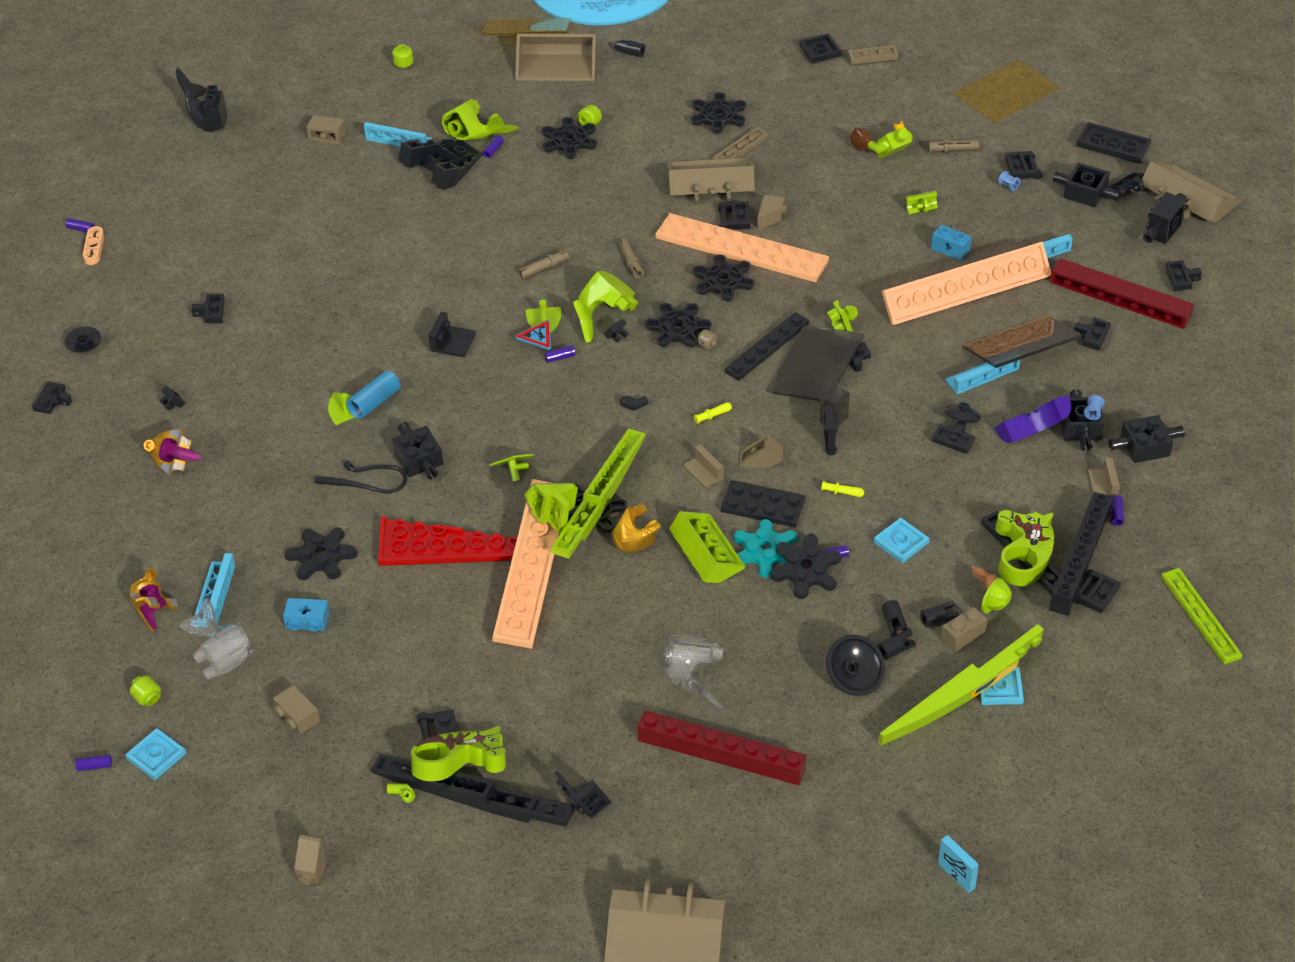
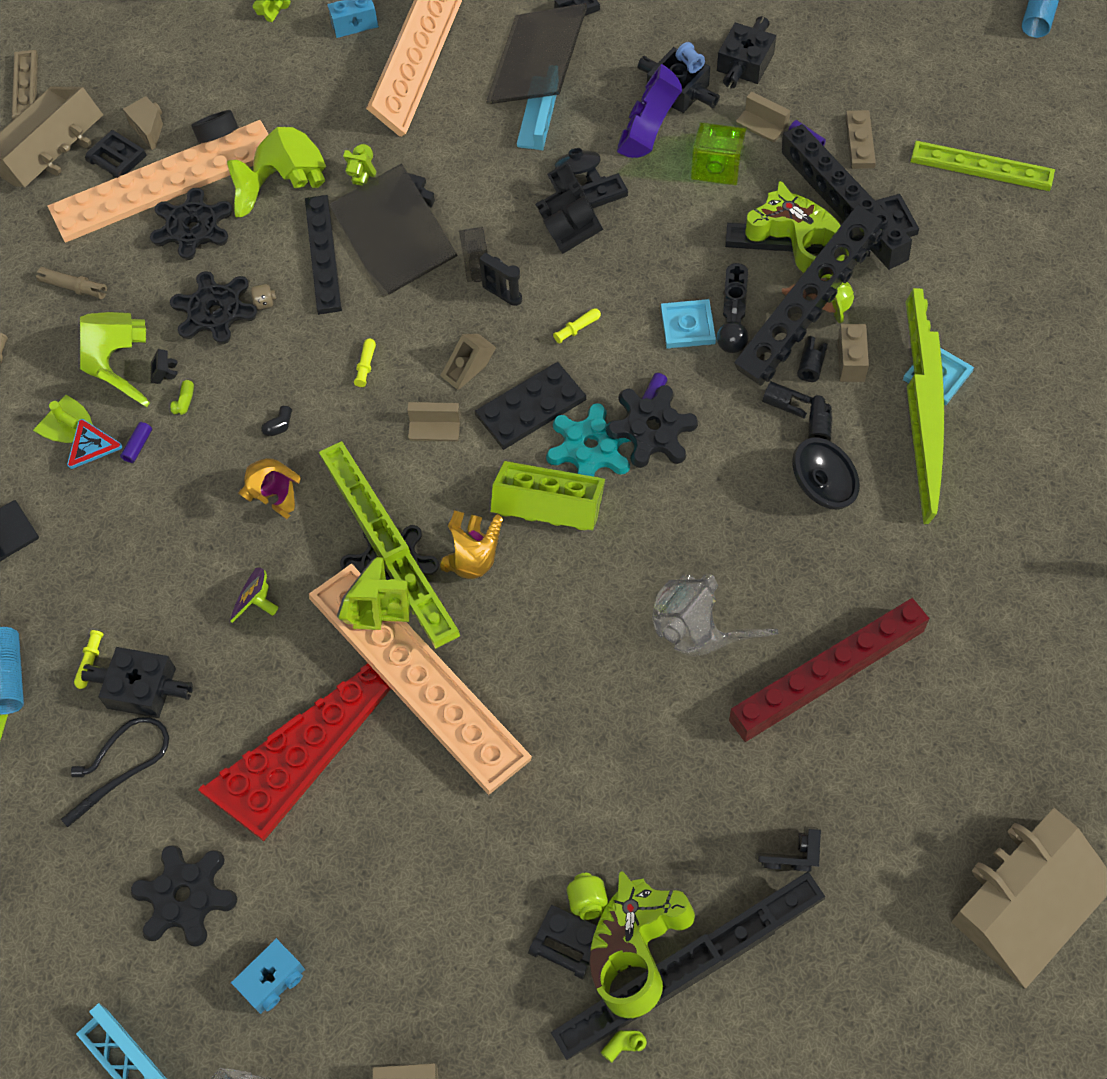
camera: 50 degrees left, 15 degrees up
none -> neon yellow piece [74,630,104,689]
none -> lime arm [170,380,194,415]
none -> black tyre [191,110,238,143]
none -> lime hips [227,127,326,218]
none -> pearl gold piece [238,458,301,519]
none -> black plate [535,162,604,254]
none -> lime head [567,873,608,920]
none -> clear neon green slope [691,122,746,185]
none -> black beam [717,263,749,353]
none -> black brick [734,205,884,386]
none -> dark tan plate [846,110,876,169]

